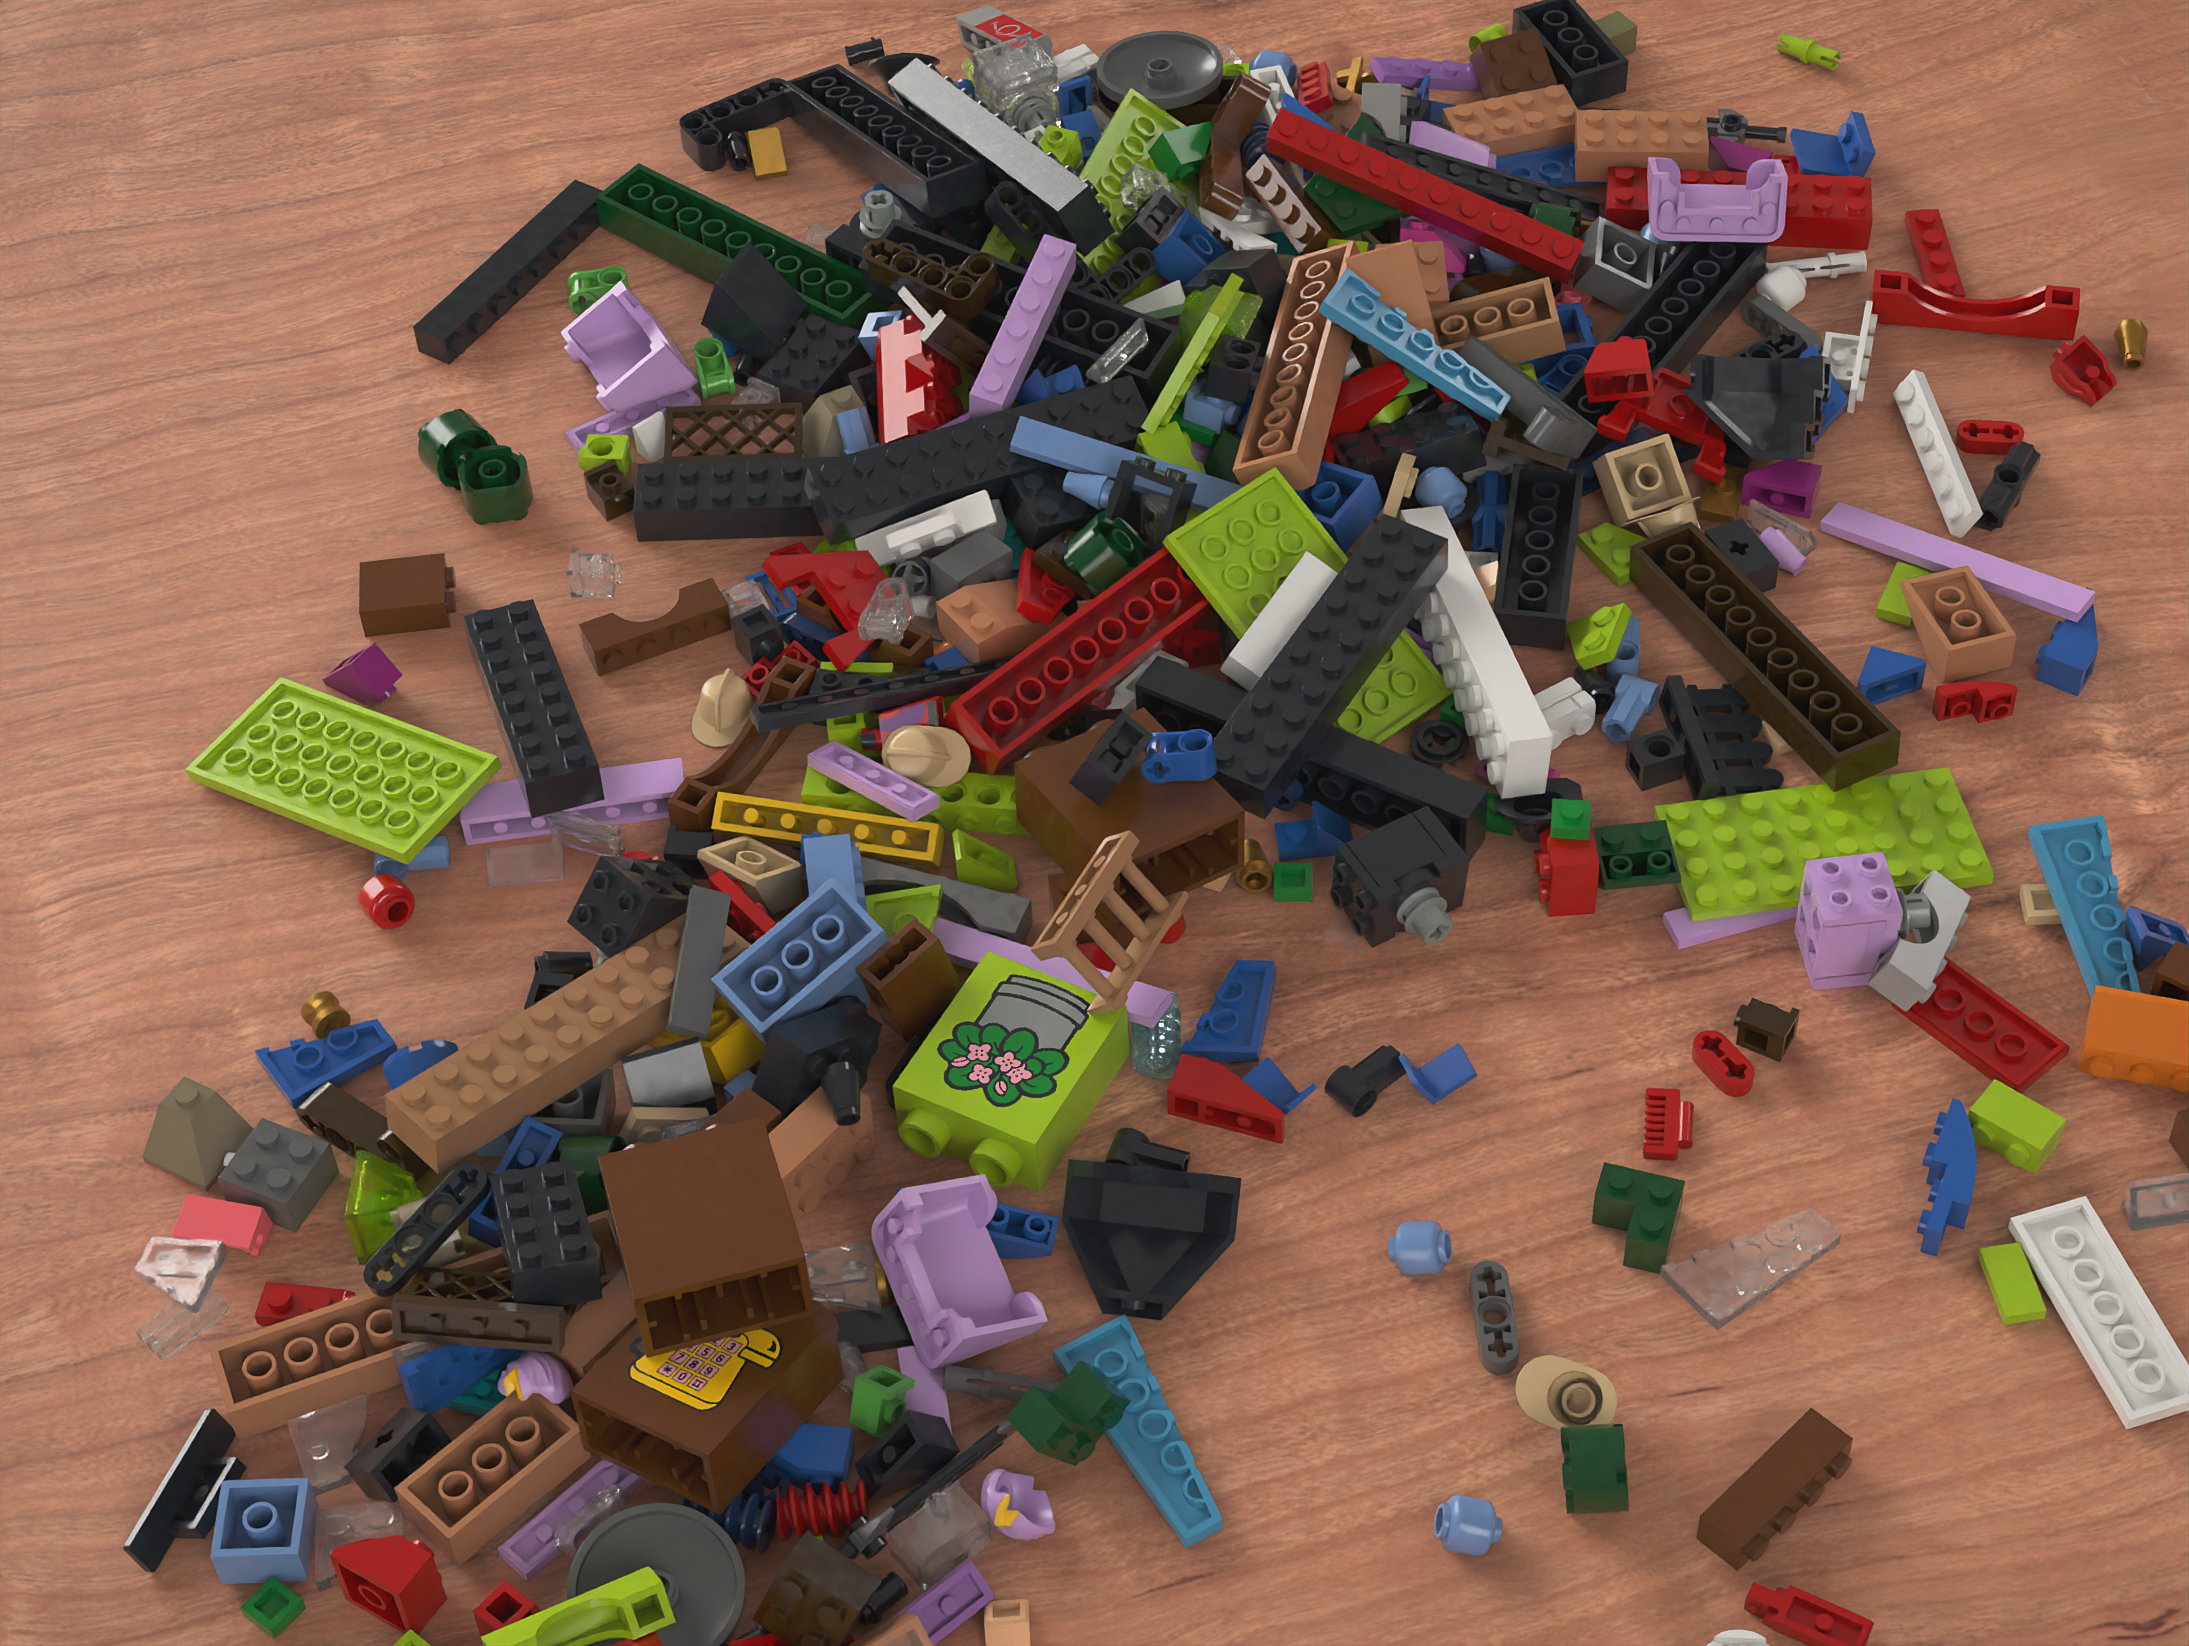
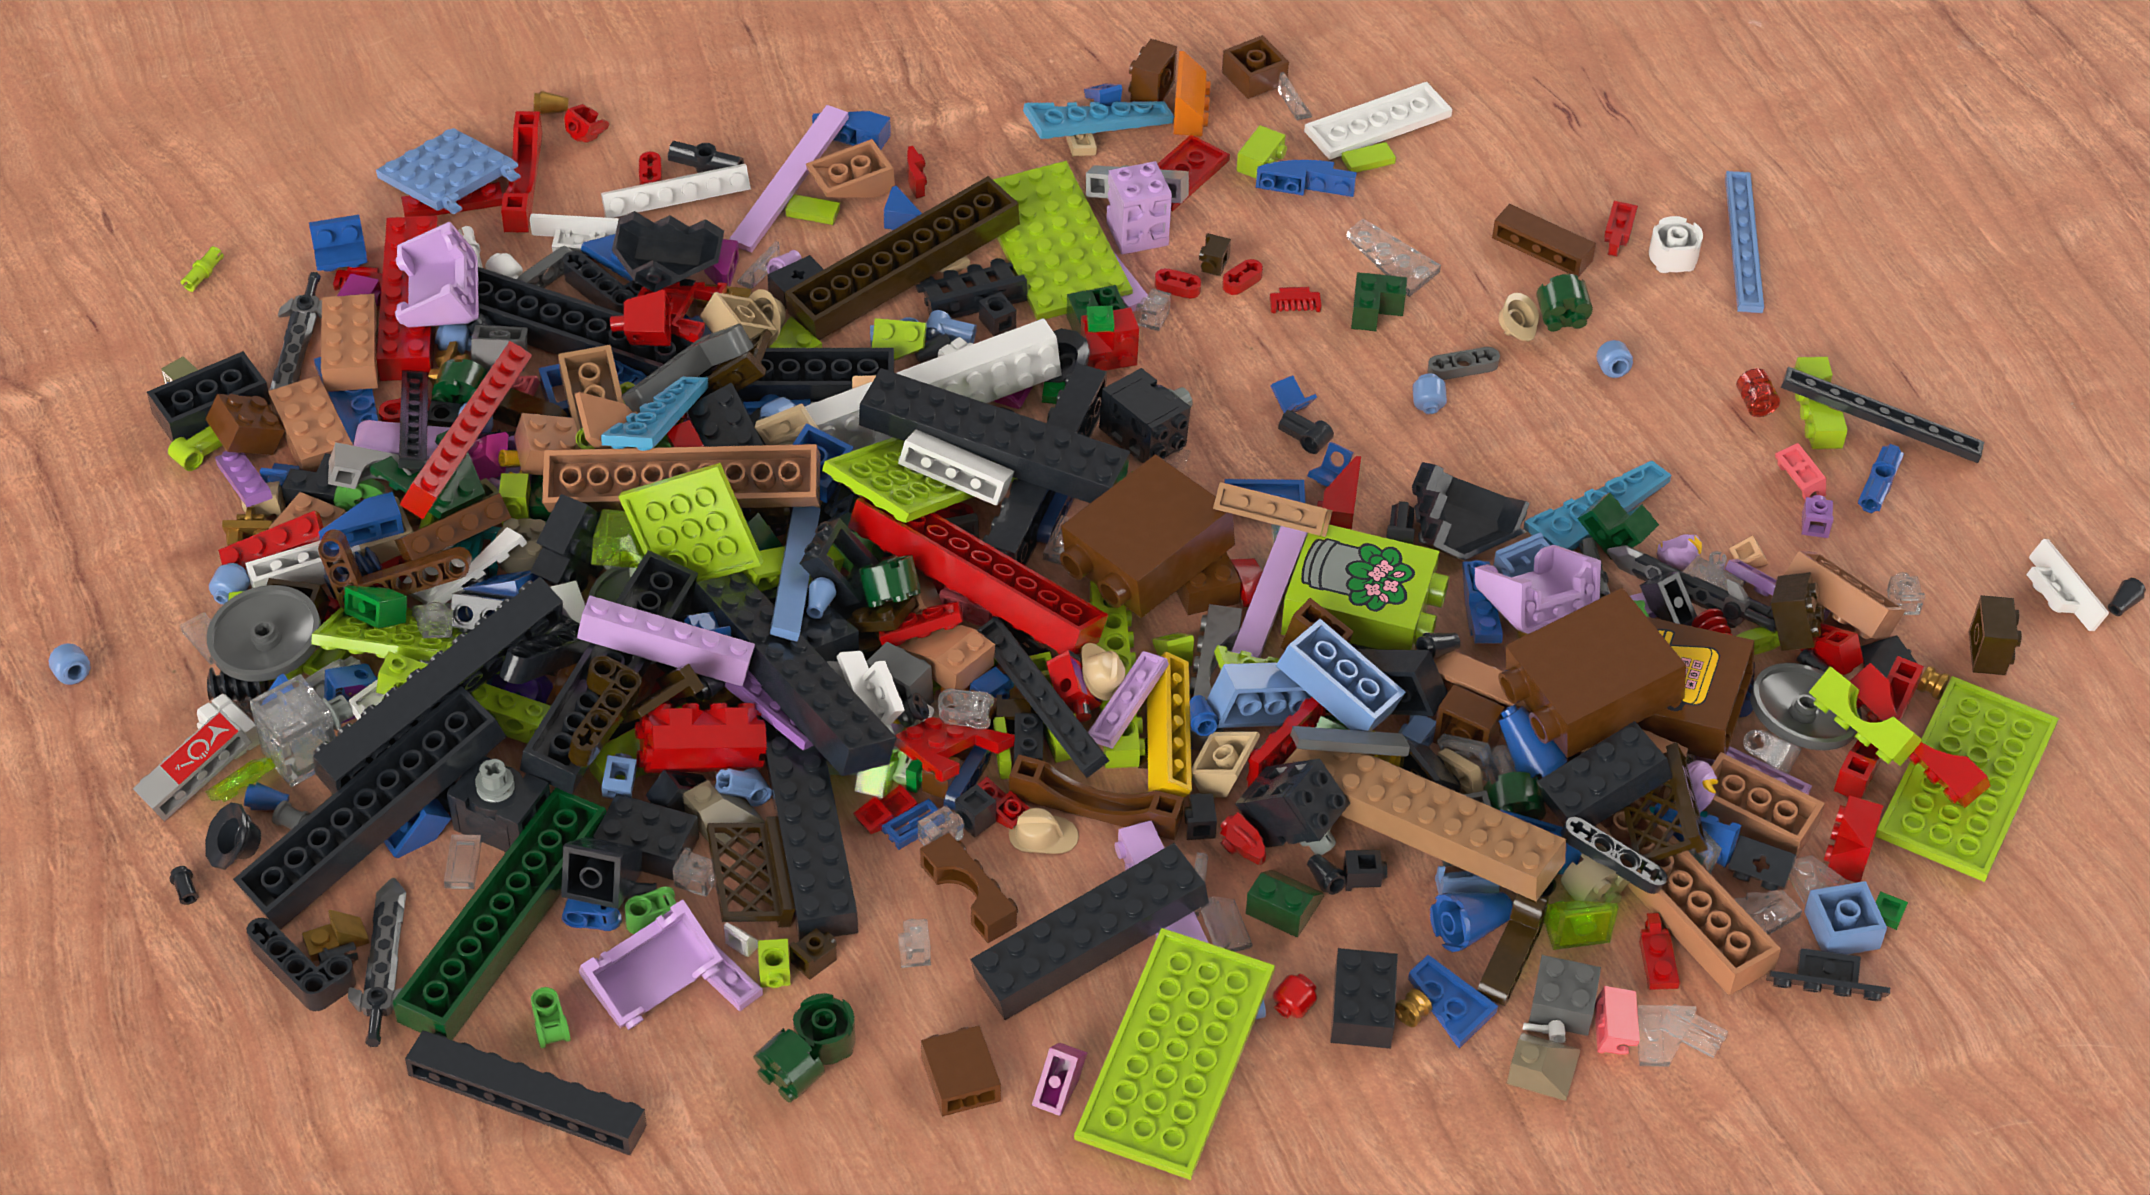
camera: 105 degrees left, 0 degrees up
black brick [1069,711,1153,806] -> none
clear slope [1086,318,1148,384] -> none
blue piece [1141,729,1218,783] -> none
none -> sword [348,878,406,1047]
none -> medium blue plate [376,128,521,214]
none -> clear brick [1136,288,1171,331]
none -> red beam [1154,268,1201,299]
none -> dark green slope [1245,870,1325,938]
none -> black brick [1330,948,1398,1049]
none -> medium blue hinge [1493,532,1550,578]

